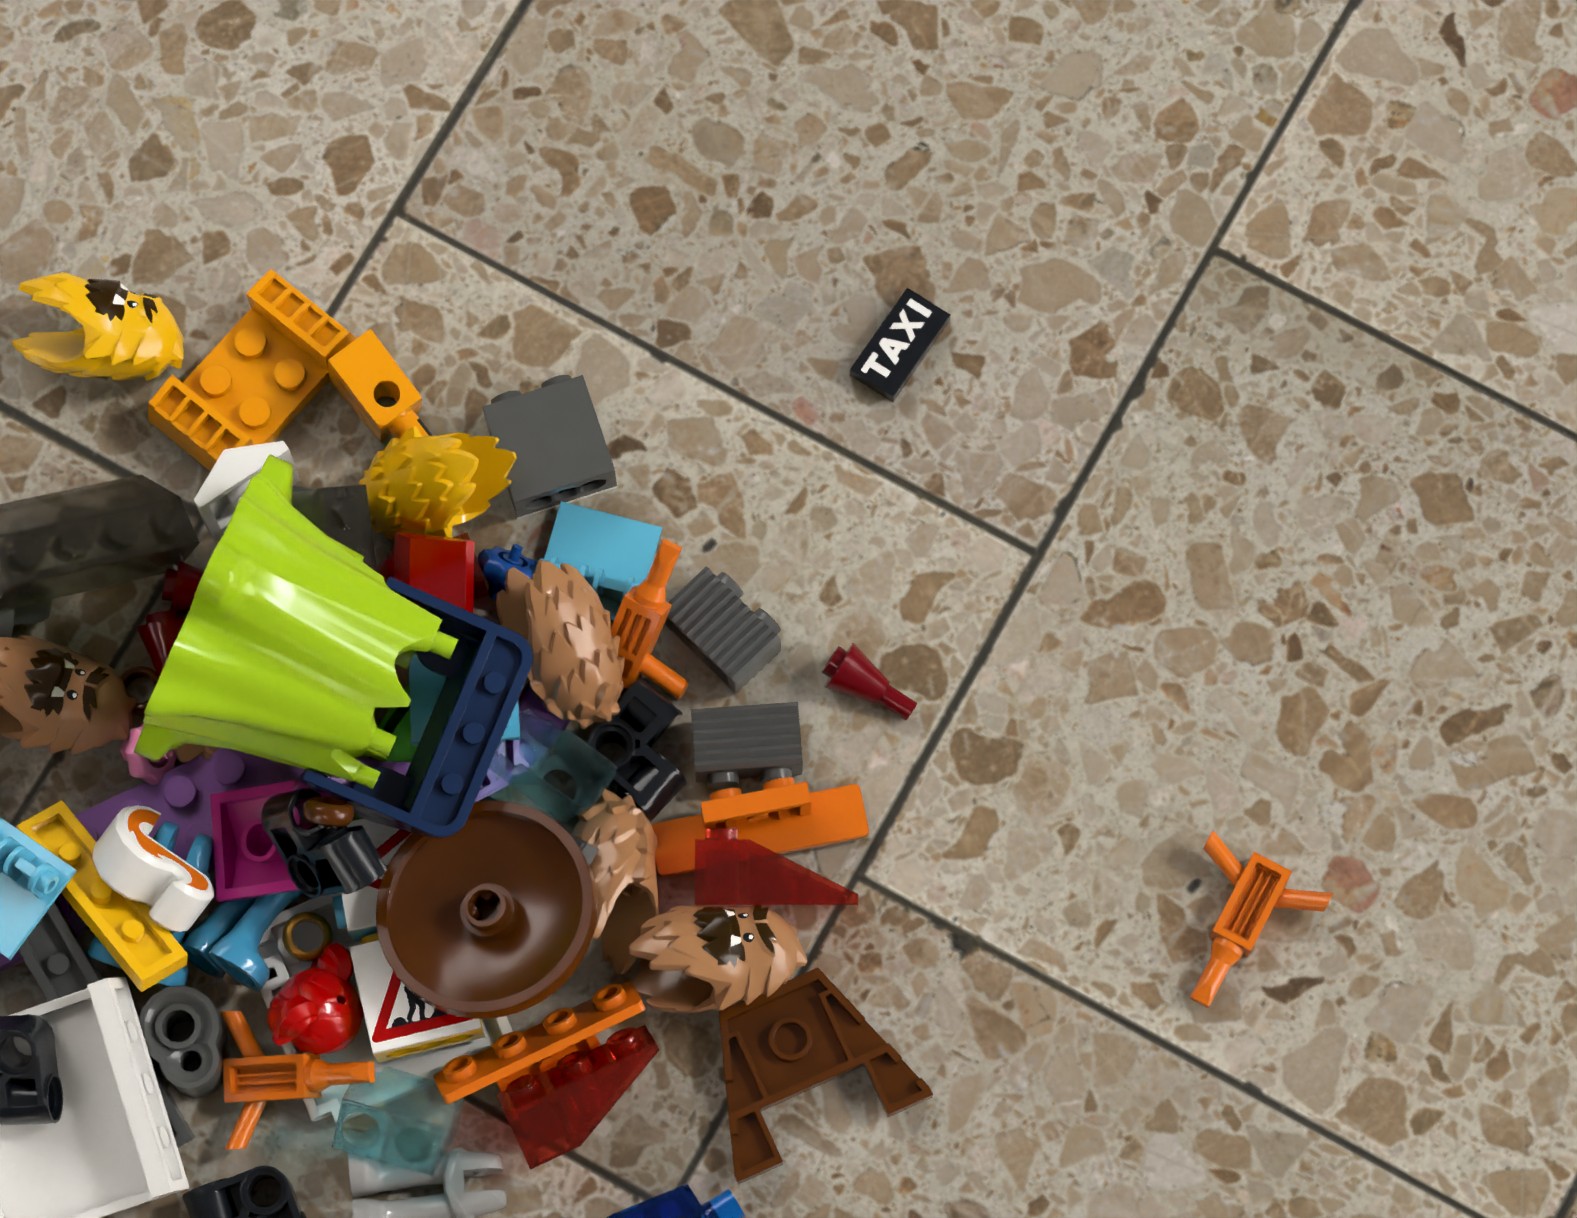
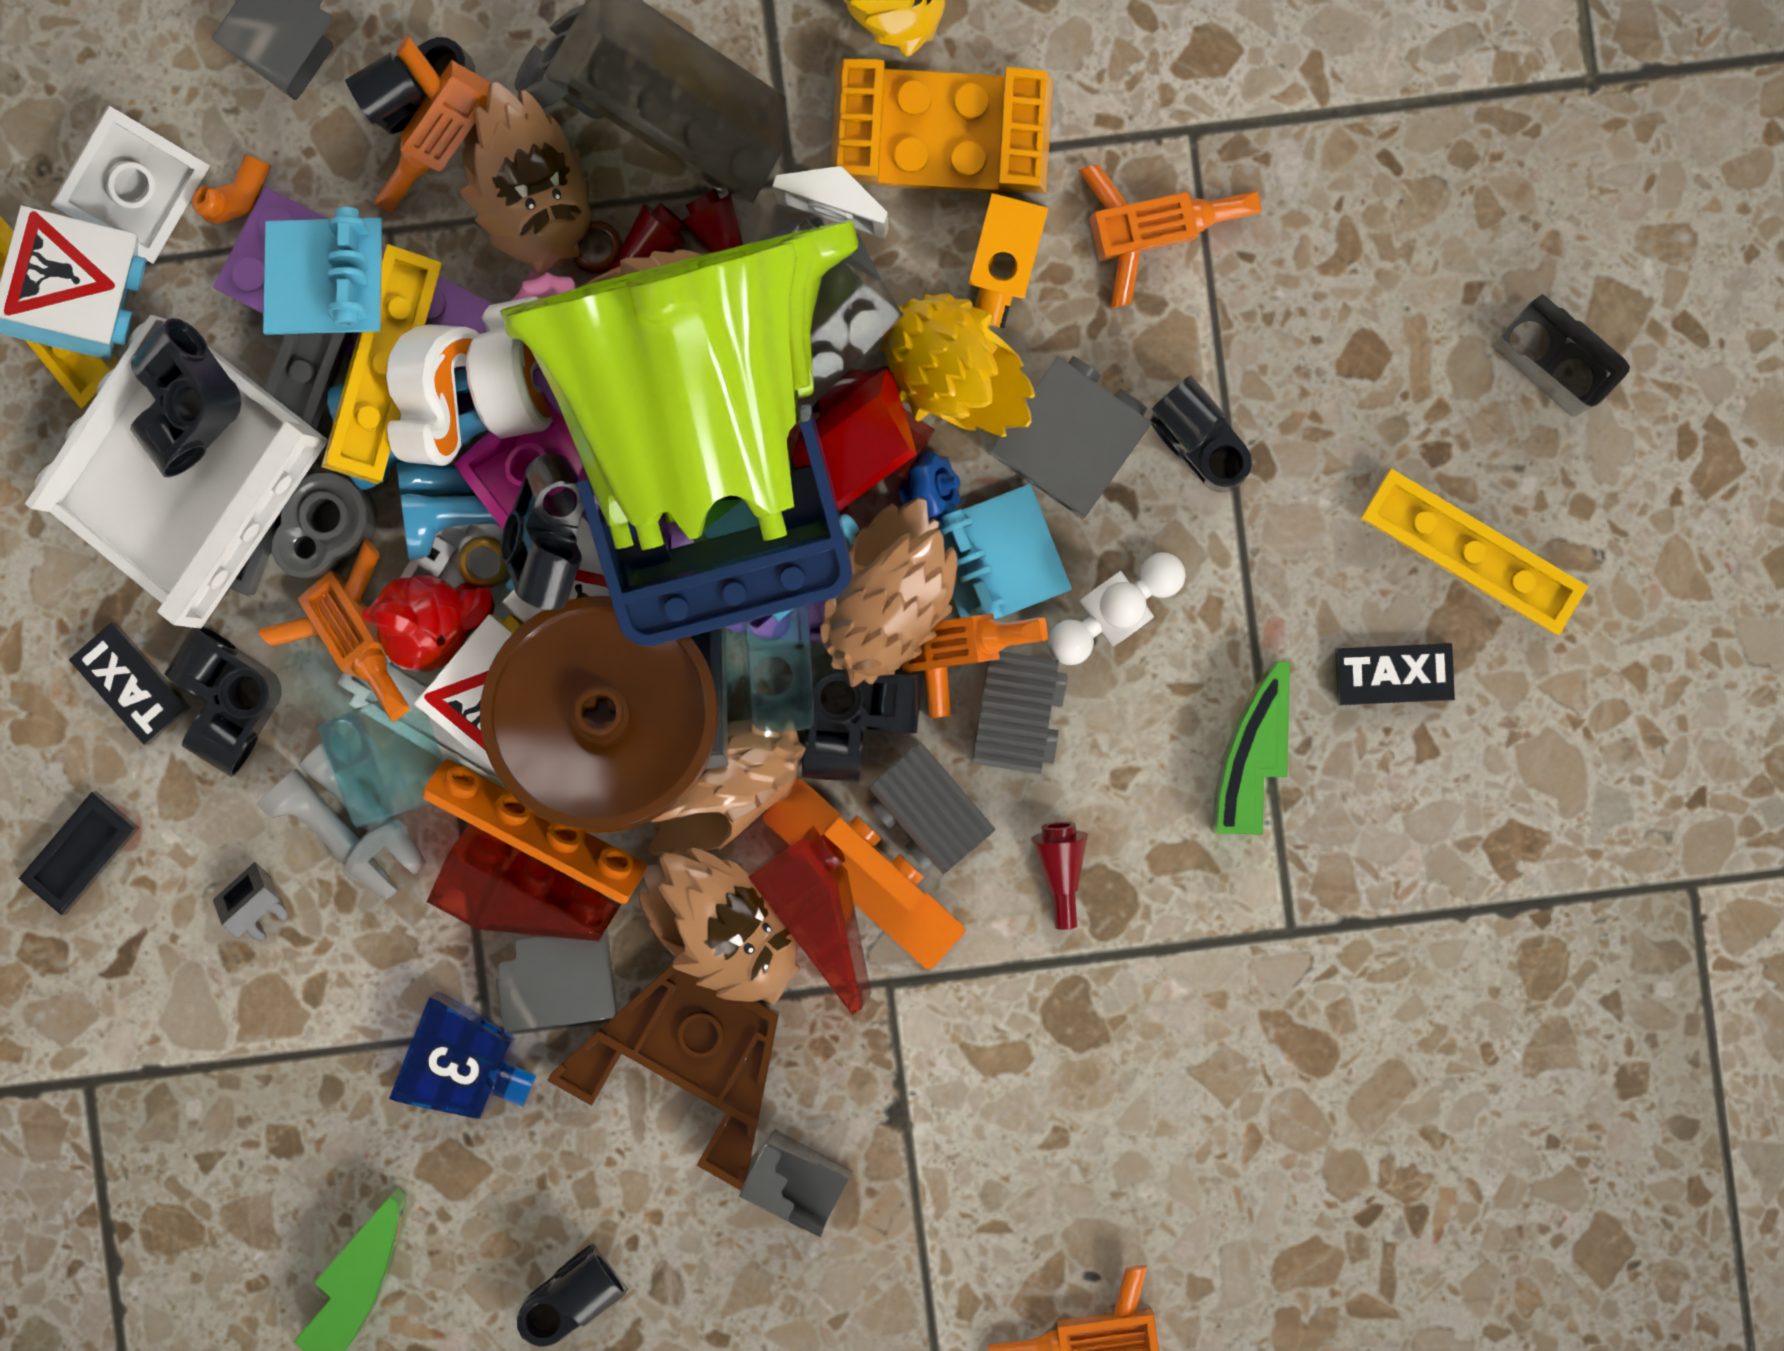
camera: 55 degrees right, 15 degrees up
reddish brown piece [303,796,354,827] -> none
none -> white animal [466,296,553,438]
none -> dark grey piece [496,924,617,1033]
none -> dark grey piece [739,1129,853,1237]
none -> white piece [1048,552,1186,665]
none -> orange piece [1078,165,1262,310]
none -> black piece [1149,375,1252,493]
none -> bright green slope [1211,662,1290,835]
none -> yellow plate [1359,468,1589,636]
none -> dark grey piece [1492,294,1630,417]

